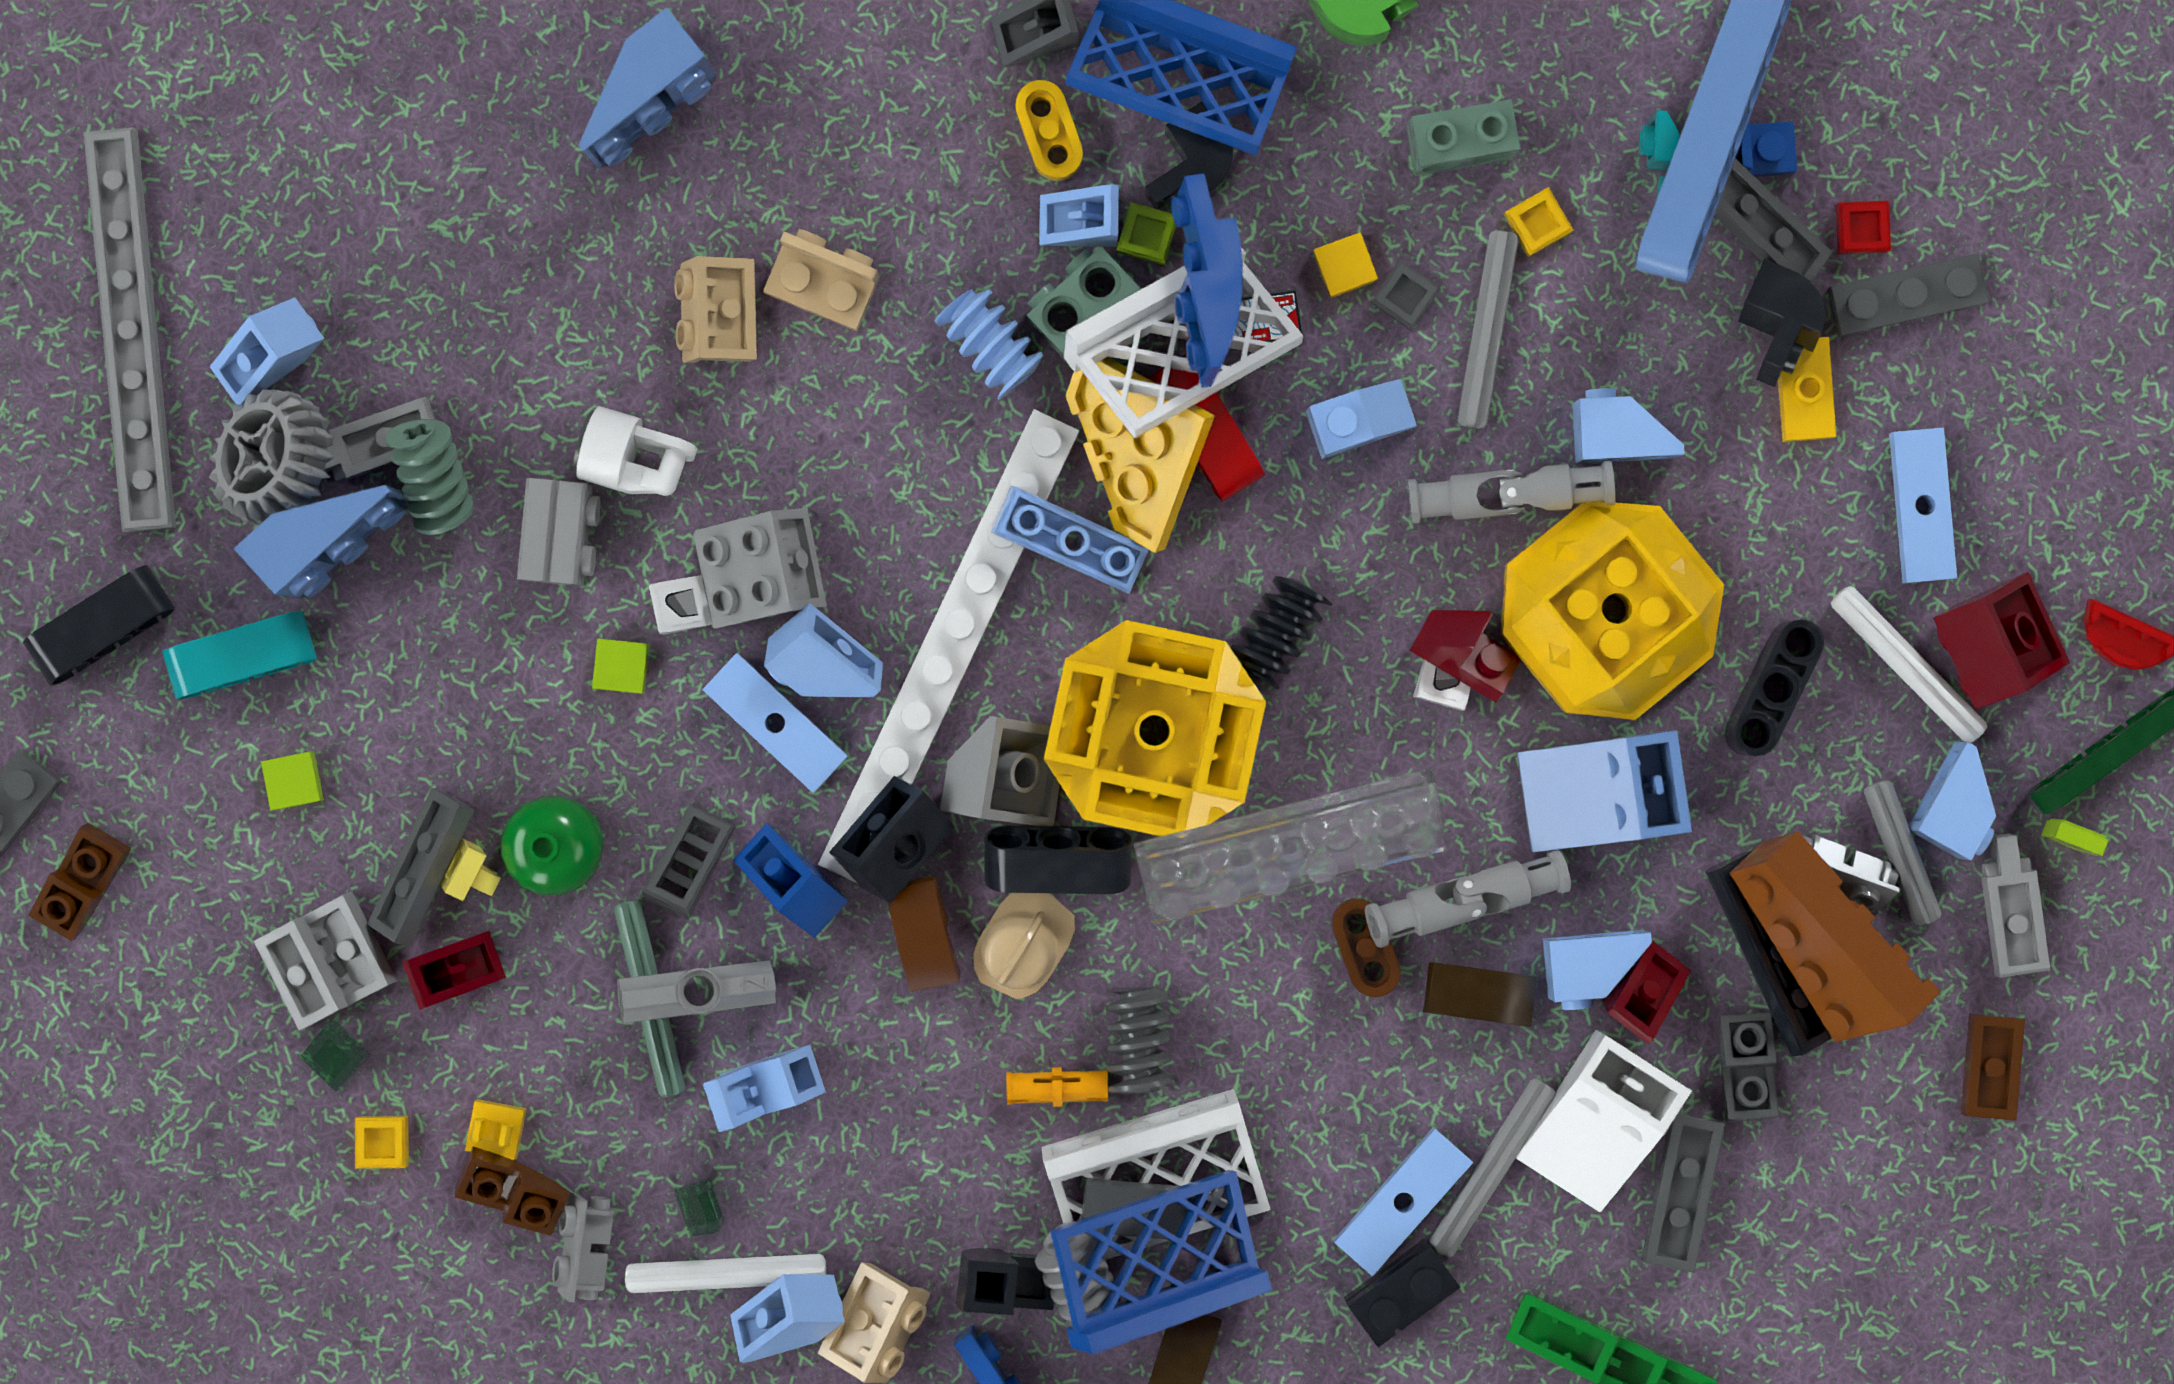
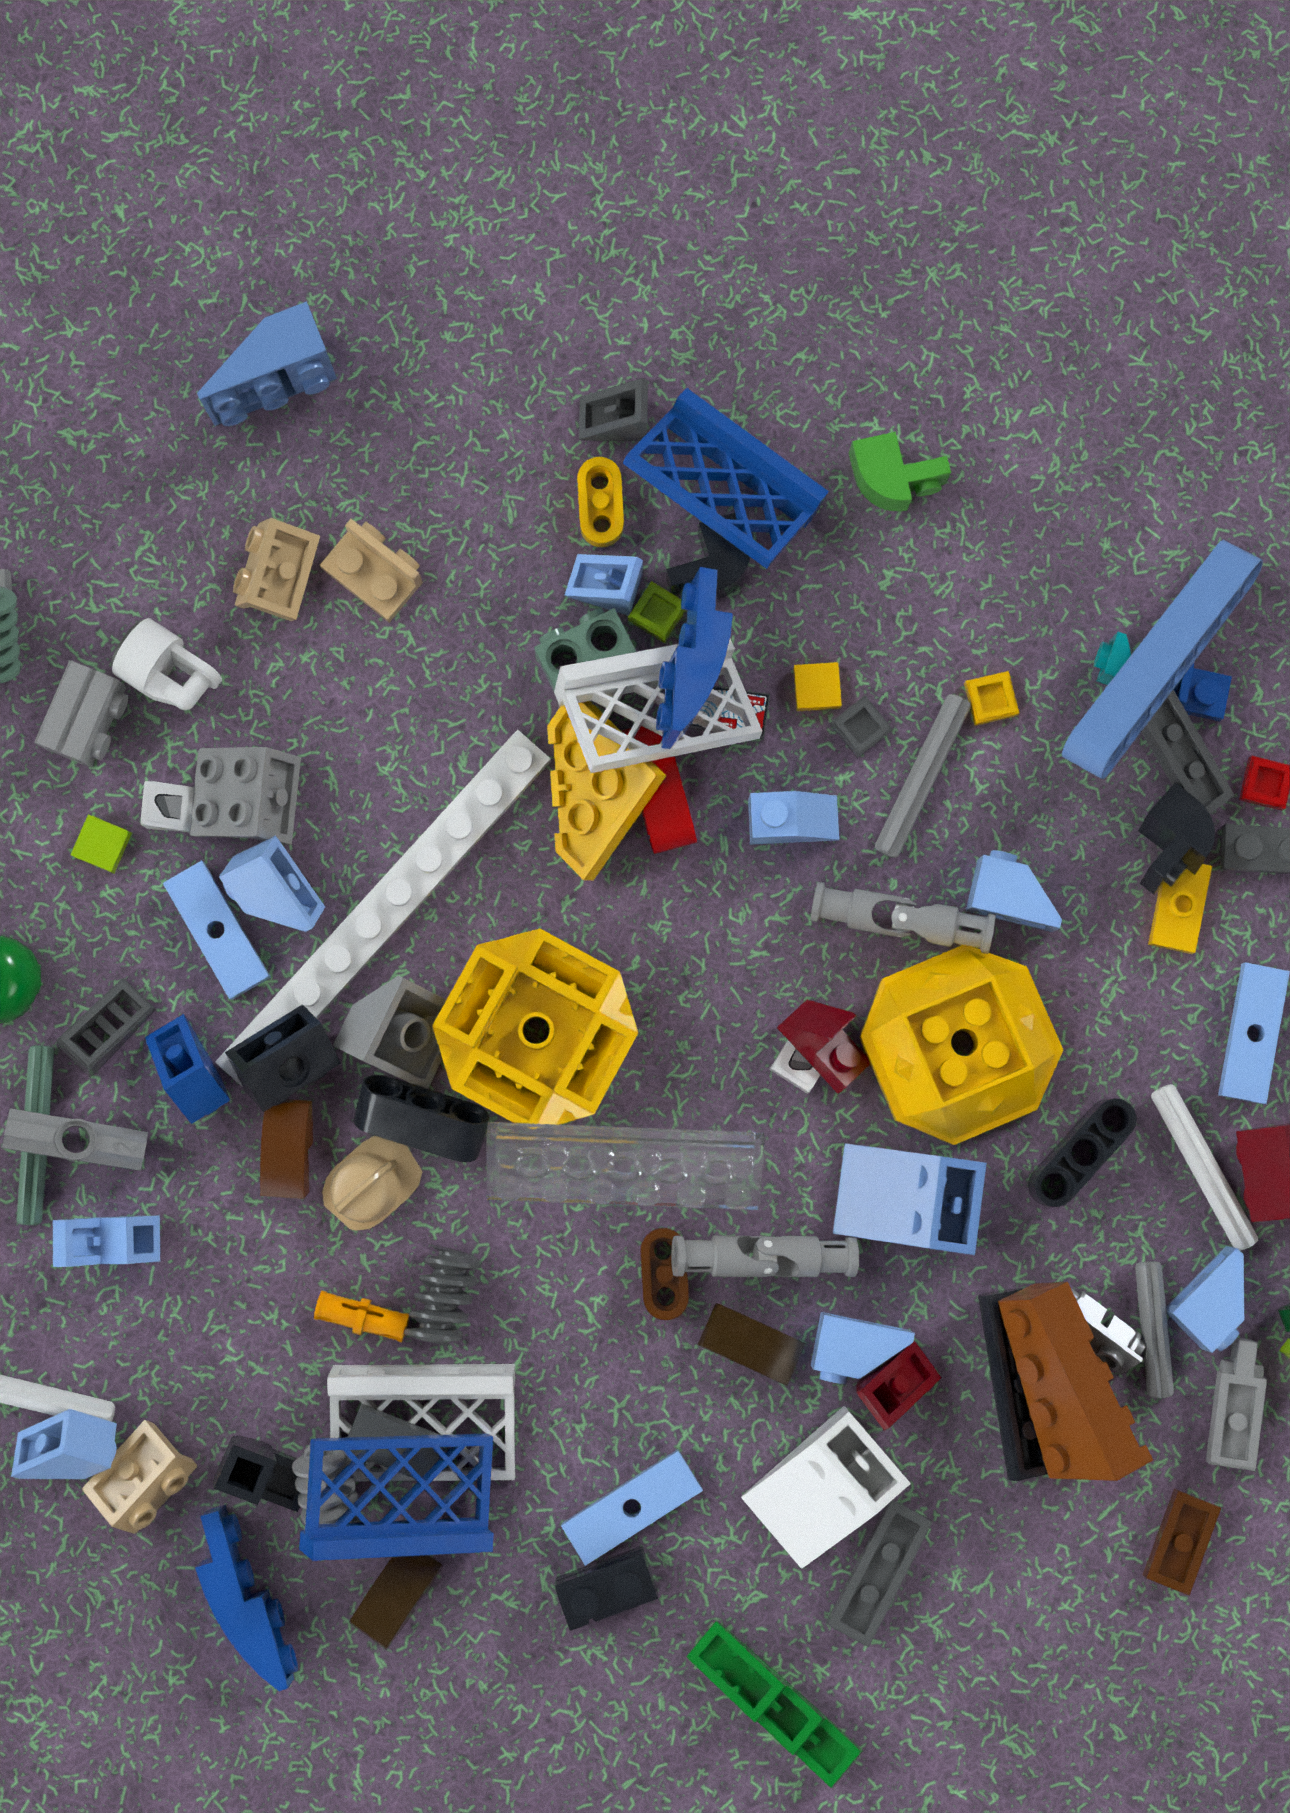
camera: 15 degrees right, 5 degrees down
clear green slope [674,1177,725,1236] -> none
light blue piece [934,289,1044,400] -> none
light blue tile [991,486,1149,594] -> none
black piece [1230,576,1332,690] -> none
sand green brick [1406,99,1520,177] -> none
light grey axle [1429,1078,1555,1258] -> none
dark grey slope [1719,1012,1779,1122] -> none

